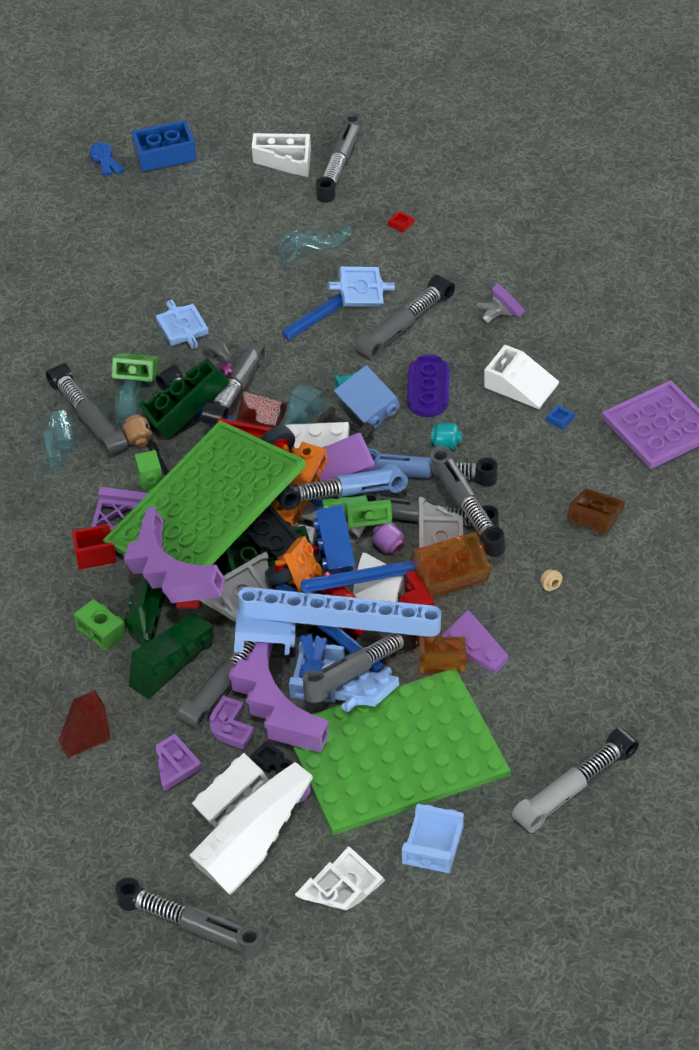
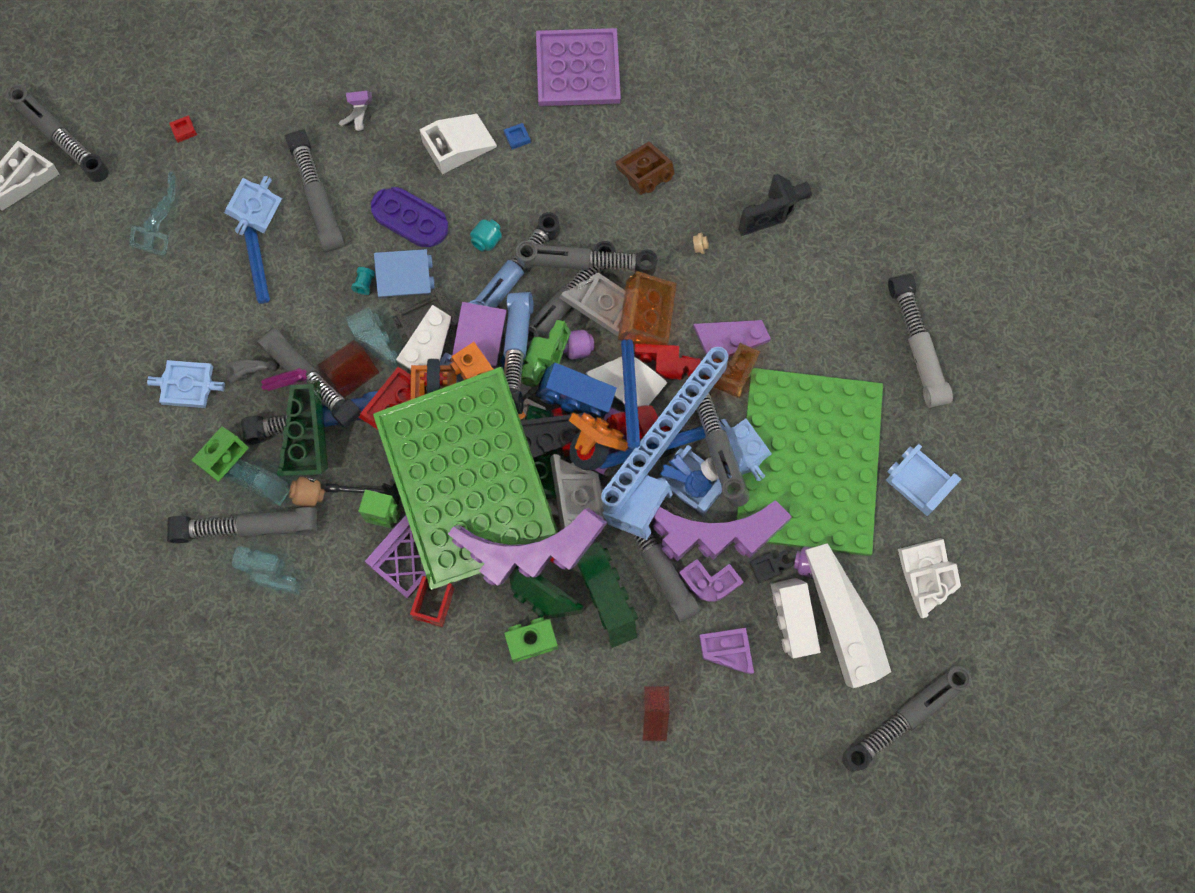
camera: 65 degrees left, 25 degrees up
none -> black plate [738,174,812,236]

